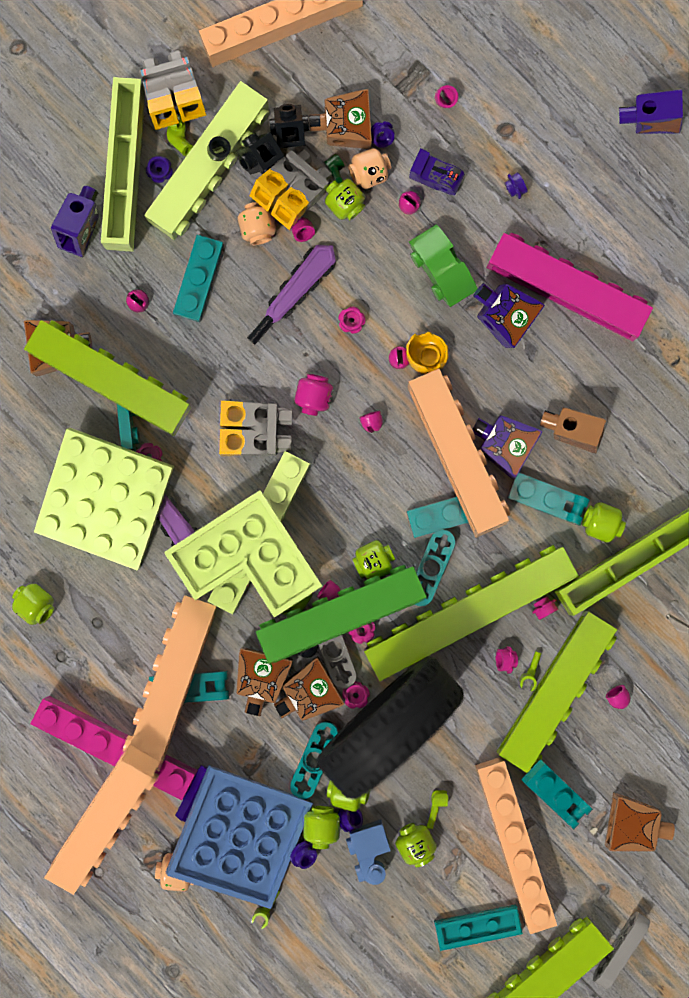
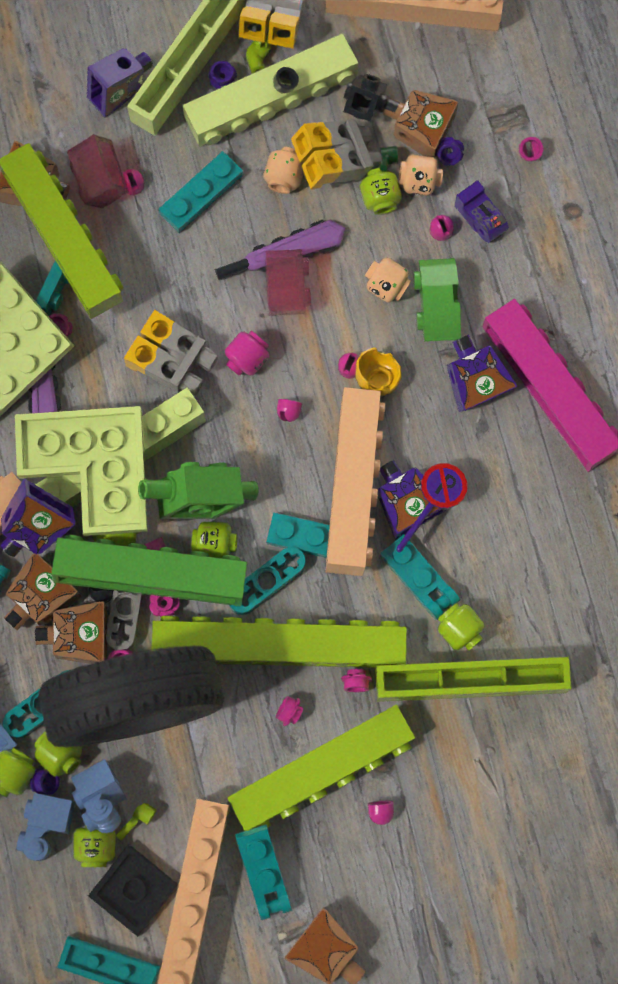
camera: 30 degrees right, 10 degrees down
black brick [236,132,285,175] -> none
dark pink hinge [292,217,315,242] -> none
dark pink plate [338,307,365,334] -> none
dark purple plate [504,172,528,199] -> none
lime hand [519,651,542,692] -> none
medium nougat torso [540,408,606,454] -> none
none -> torso [1,478,76,557]
none -> clear pink brick [67,134,129,209]
none -> medium blue brick [71,759,127,833]
none -> black tile [88,844,179,937]
none -> bright green brick [138,462,259,519]
none -> clear pink brick [265,249,311,316]
none -> light nougat head [365,257,411,302]
none -> piece [396,463,467,552]

